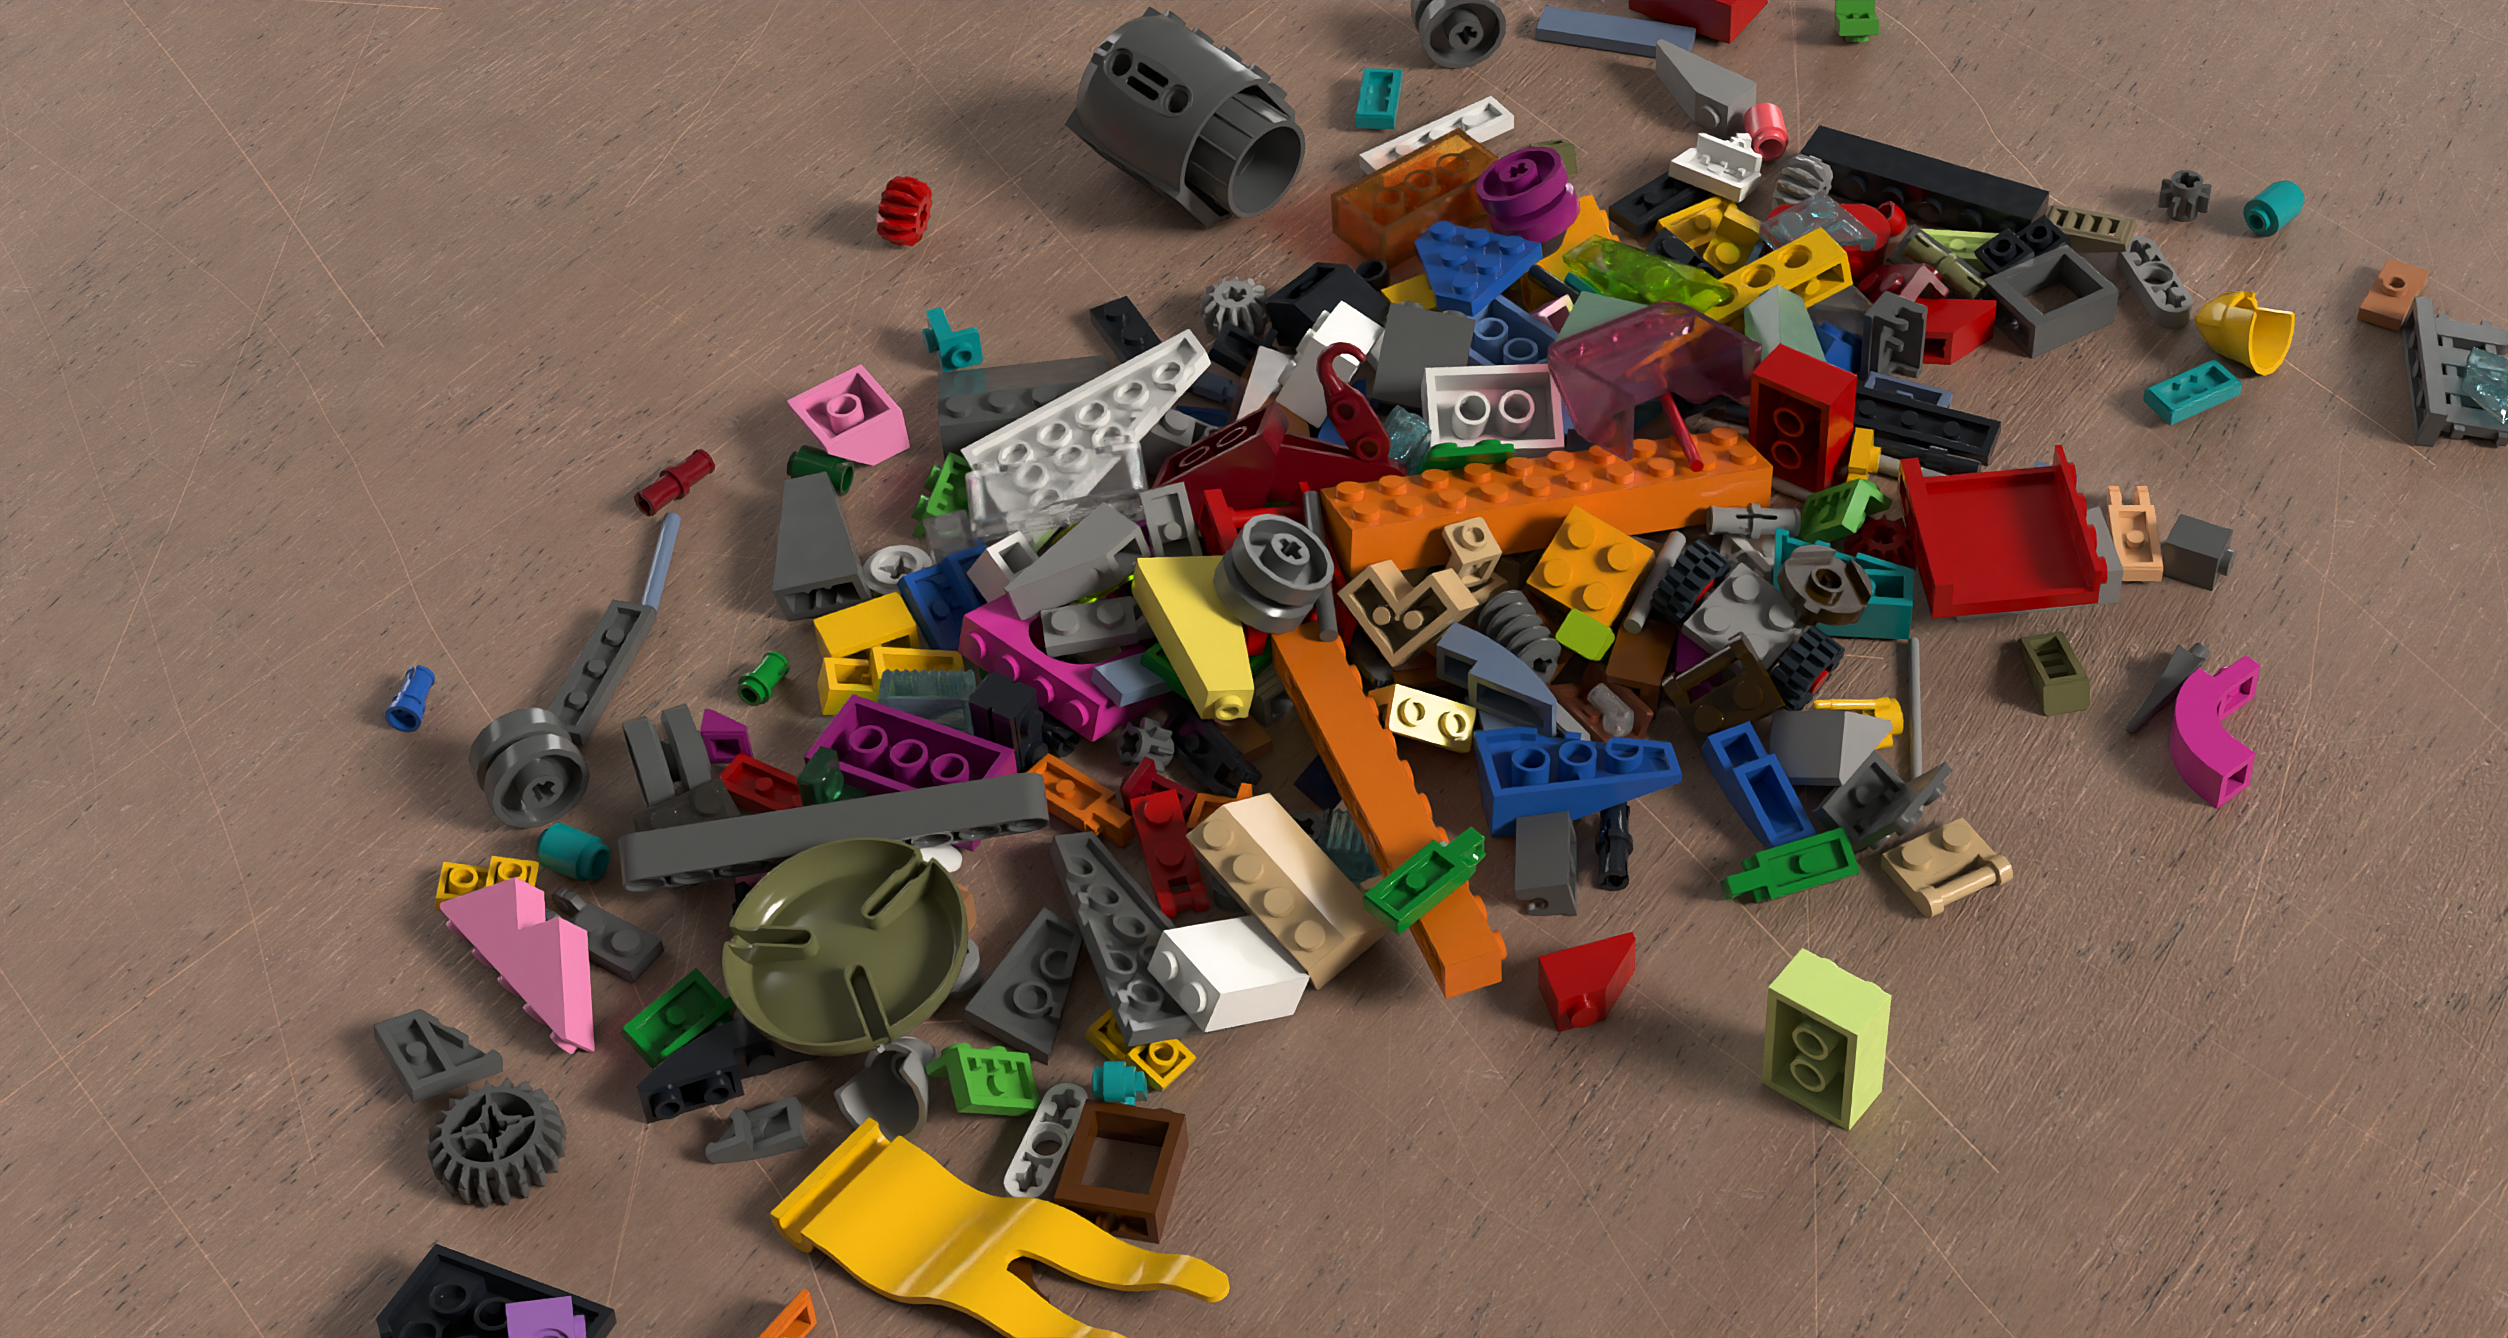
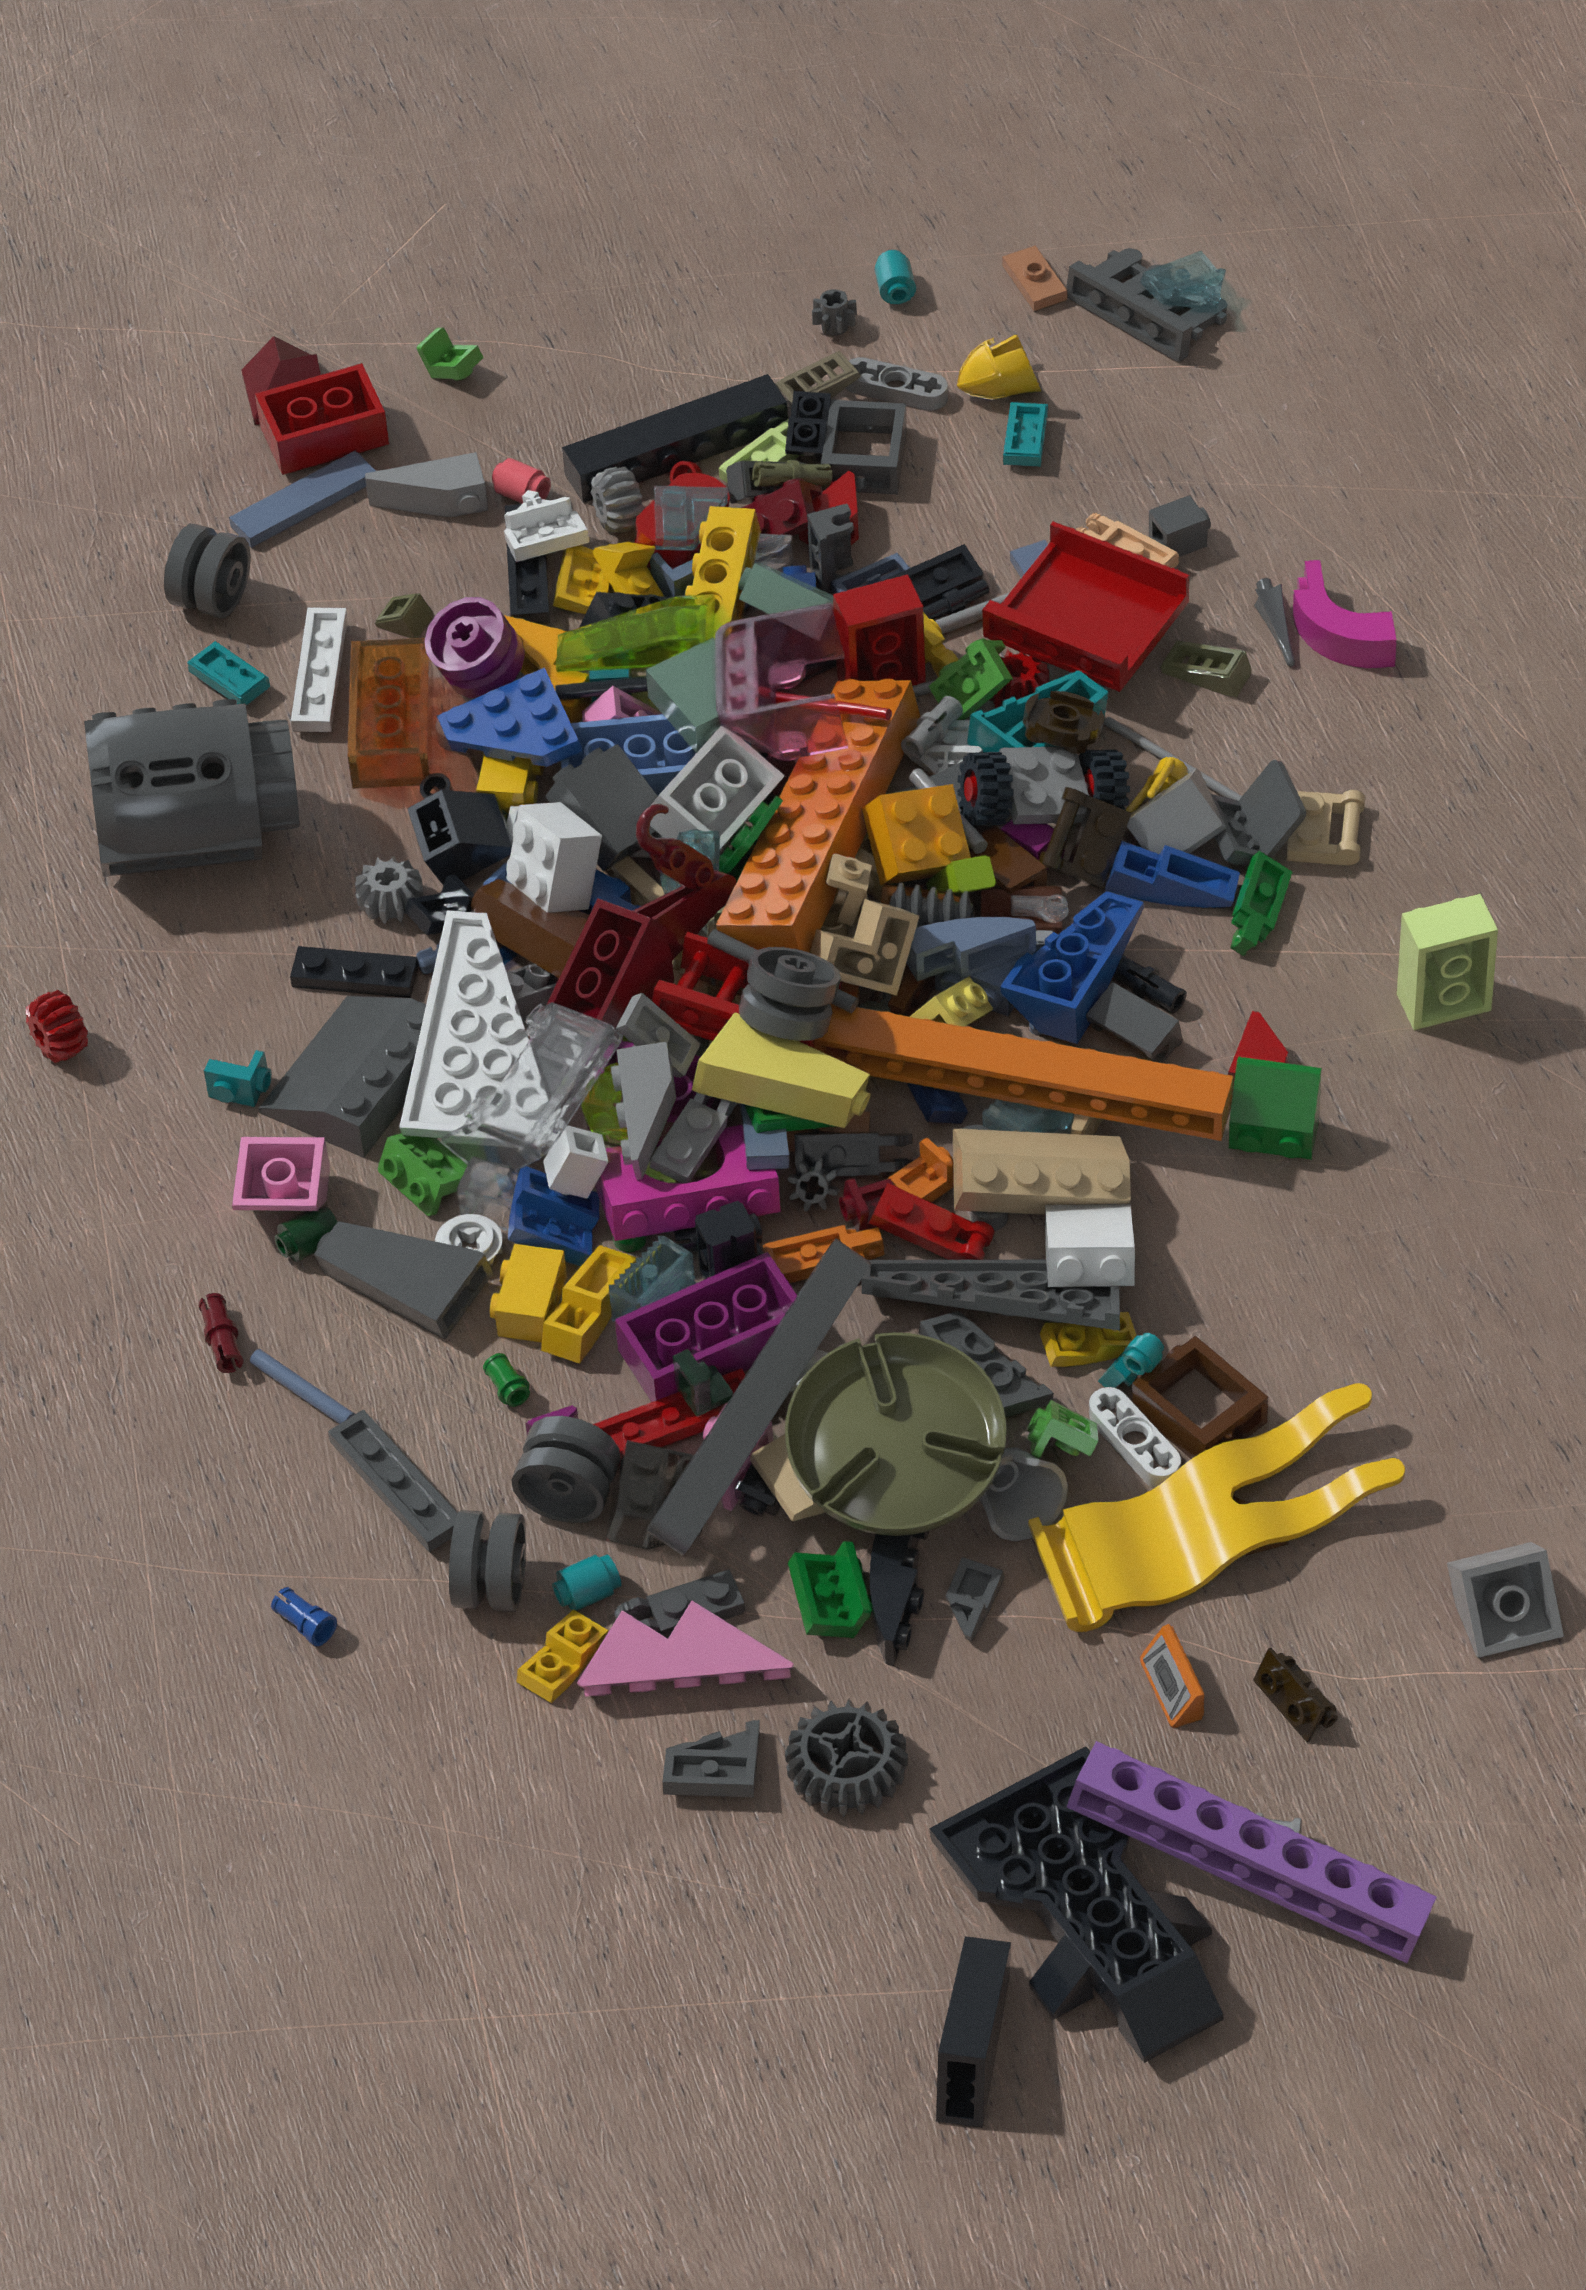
camera: 55 degrees left, 5 degrees up
green hinge [1362,827,1486,935] -> none
none -> green slope [1228,1057,1322,1160]

